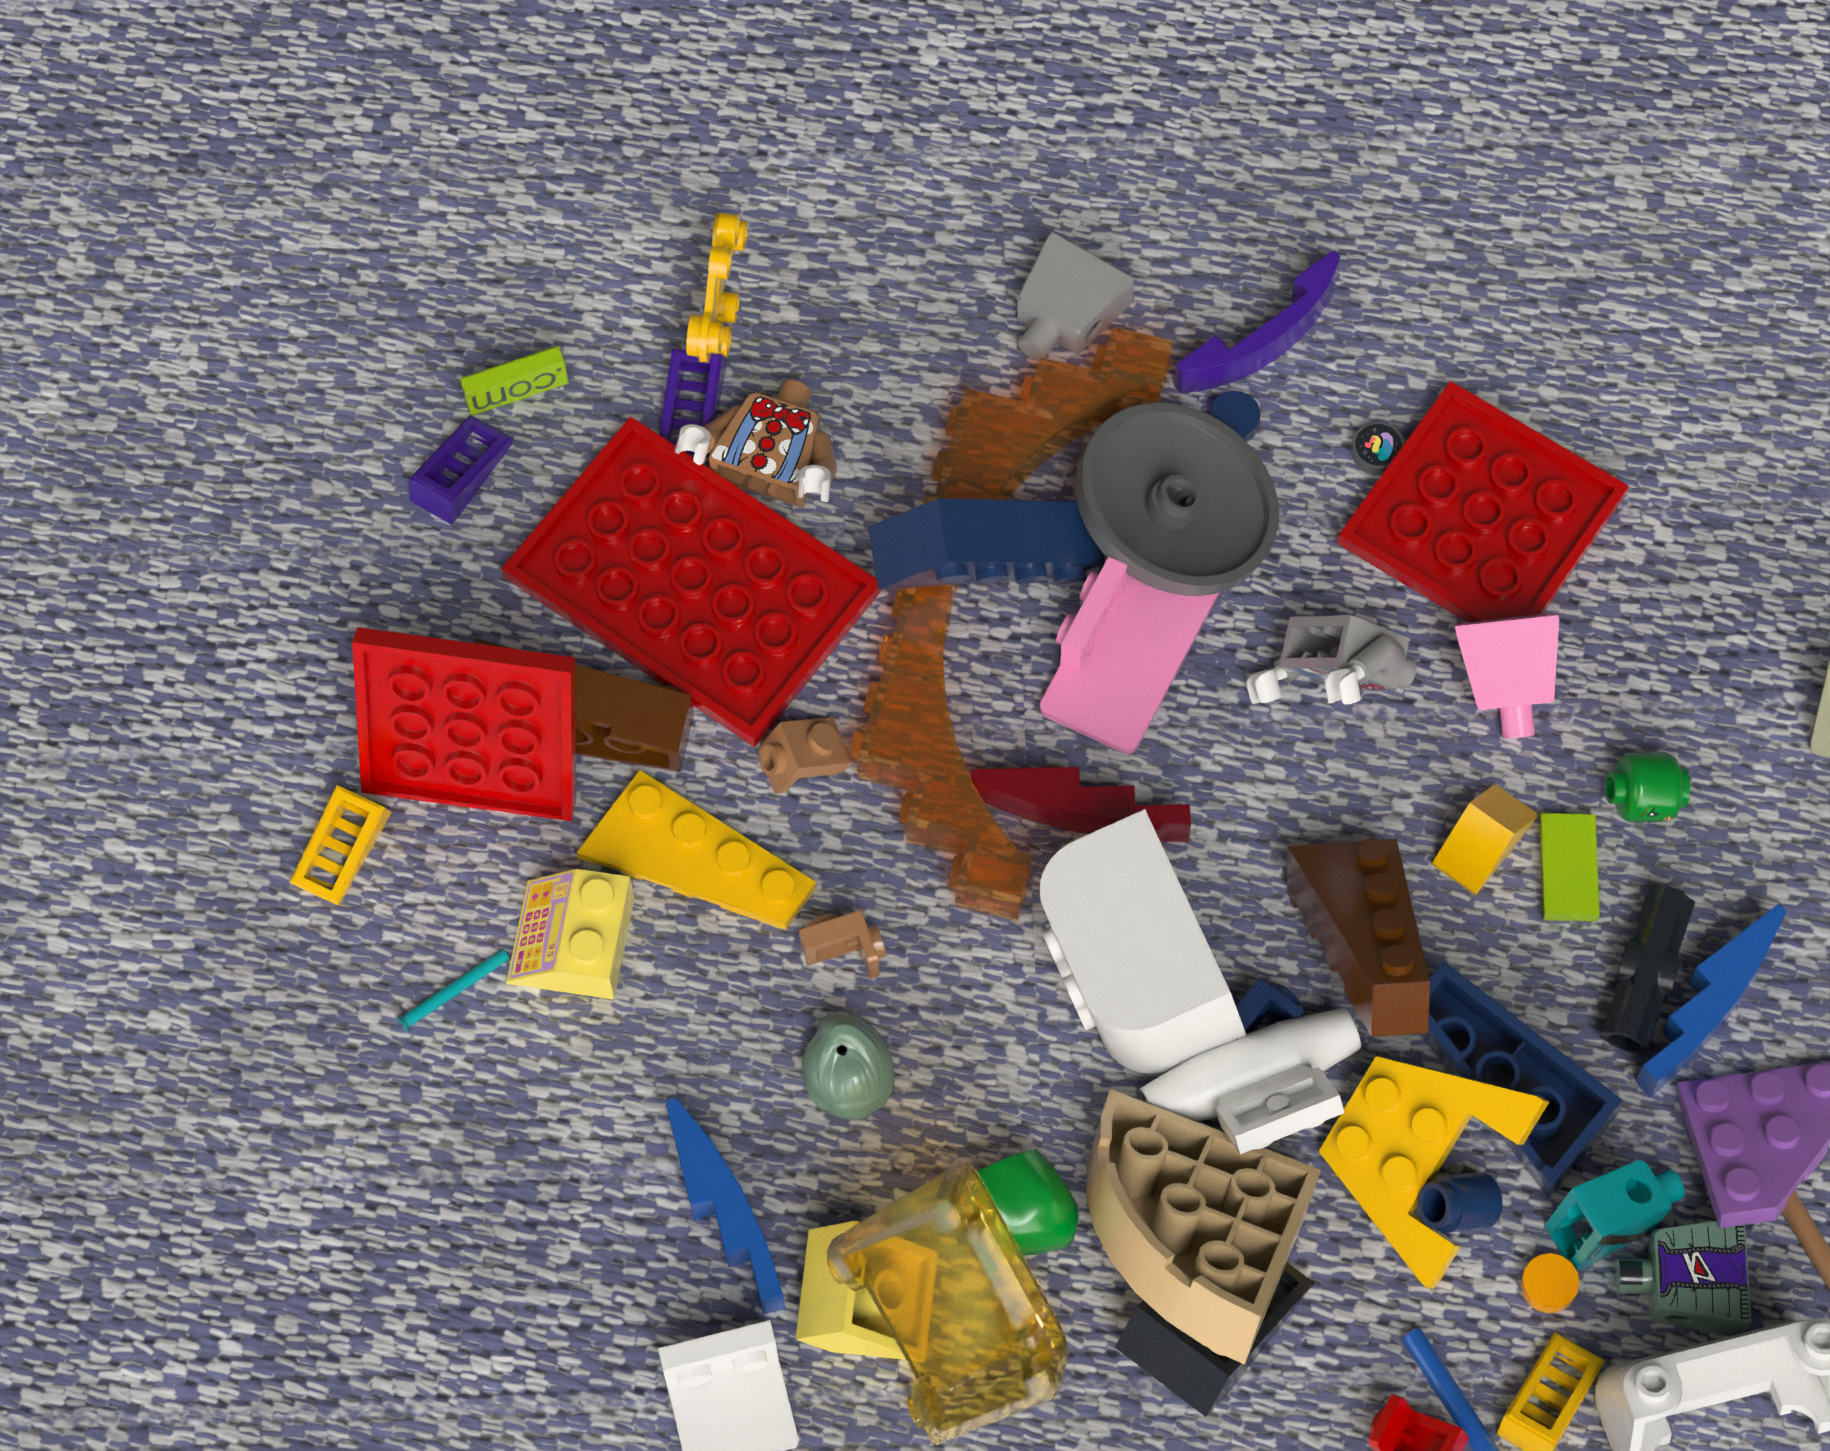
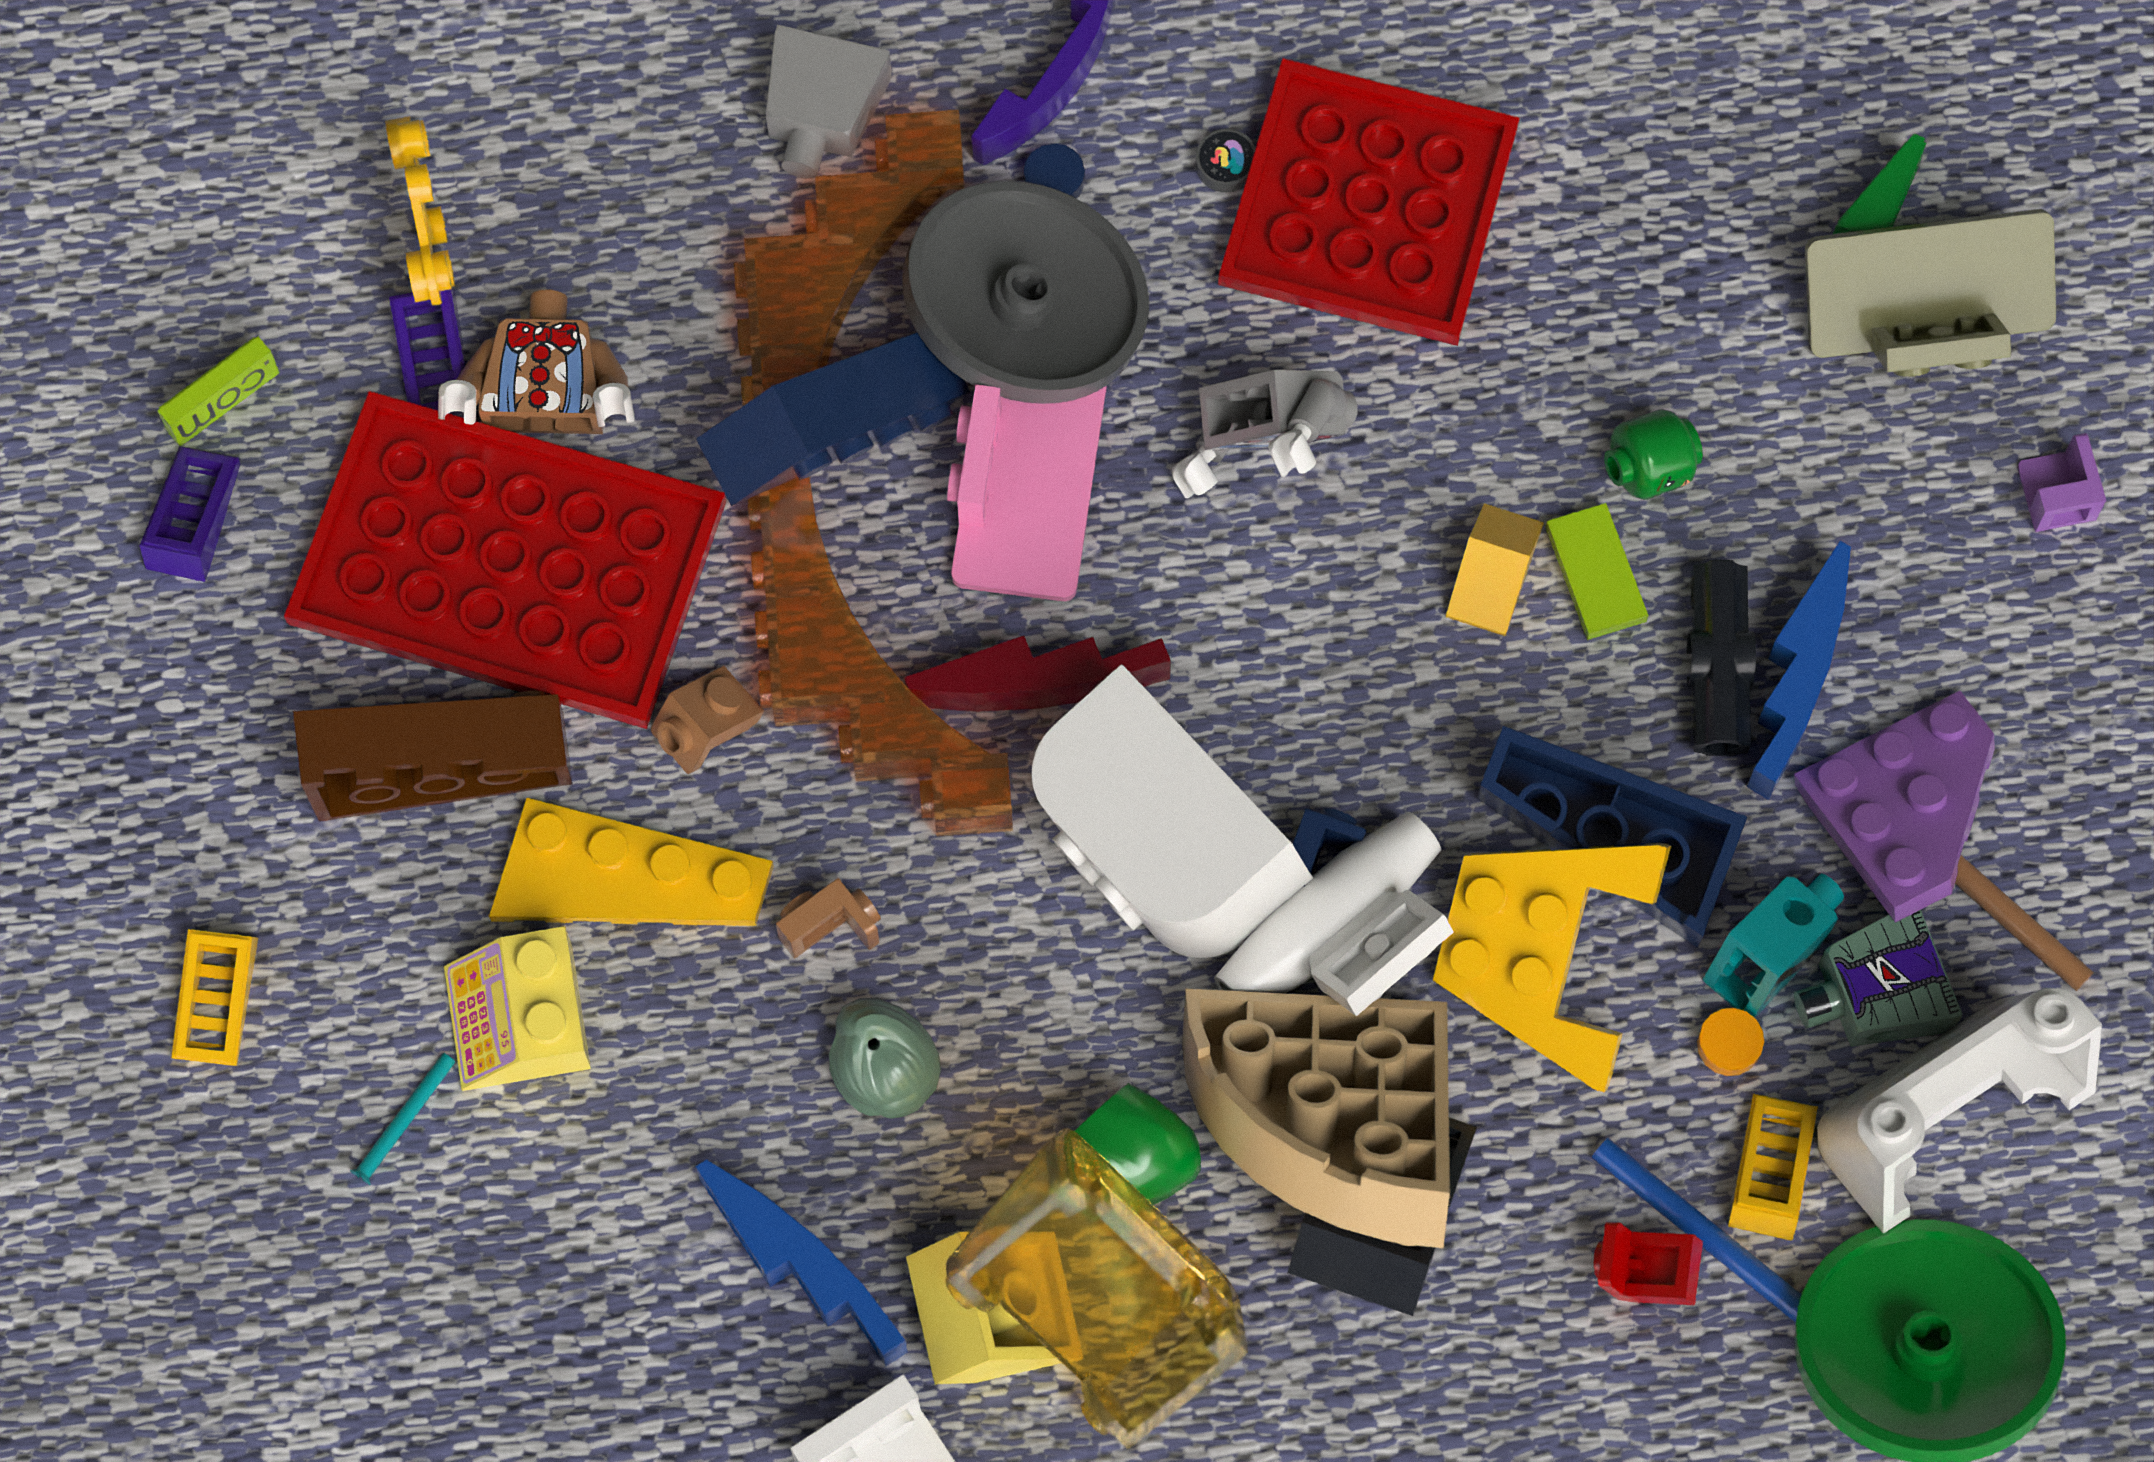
camera: 20 degrees left, 5 degrees up
red plate [352,627,577,821] -> none
reddish brown wedge [1287,838,1430,1037] -> none
dark blue brick [1418,1172,1503,1233] -> none
bright pink torso [1455,613,1559,739] -> none

